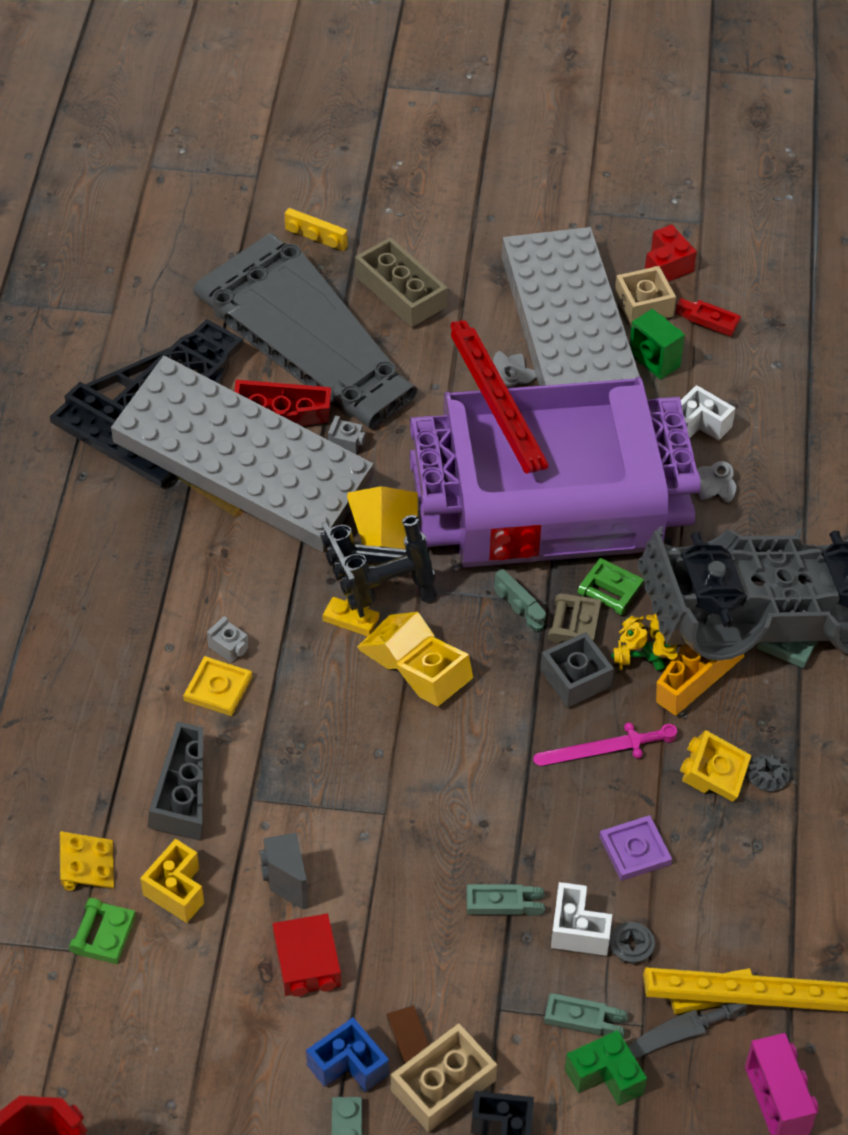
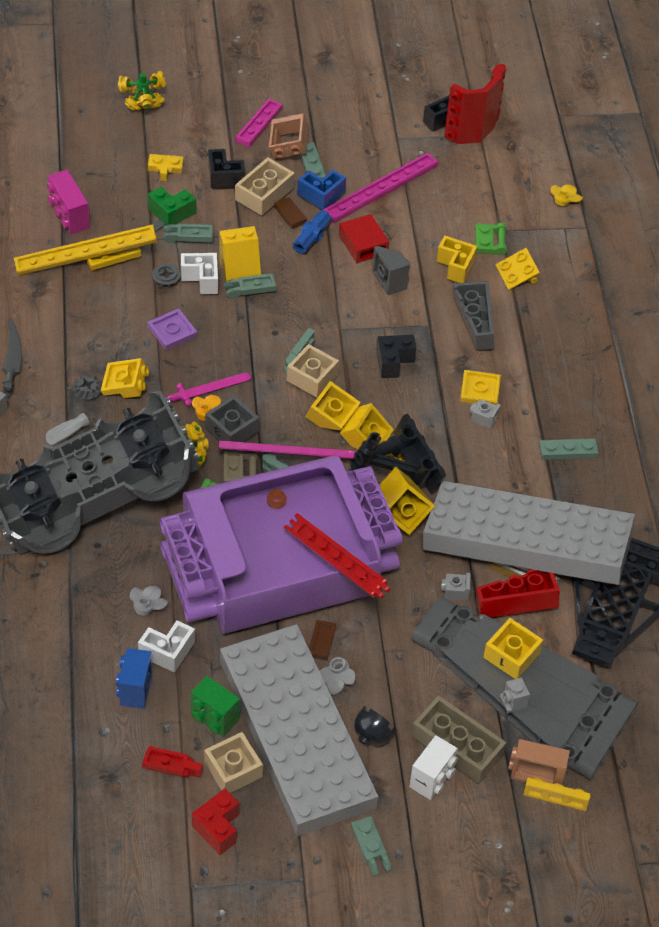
camera: 165 degrees right, 0 degrees up
none -> light grey piece [46,413,90,446]
none -> blue brick [115,648,152,709]
none -> light orange plate [192,395,221,421]
none -> dark pink tile [218,441,356,459]
none -> yellow slope [219,226,261,282]
none -> sand green hinge [284,328,316,374]
none -> tan brick [287,344,339,398]
none -> blue piece [293,210,332,254]
none -> dark pink tile [323,152,439,223]
none -> sand green hinge [350,816,391,876]
none -> black cylinder [354,706,397,747]
none -> black brick [376,334,416,379]
none -> white brick [409,735,458,800]
none -> yellow brick [483,618,543,679]
none -> light grey brick [500,677,530,713]
none -> nougat window [508,739,570,785]
none -> sand green plate [539,438,598,460]

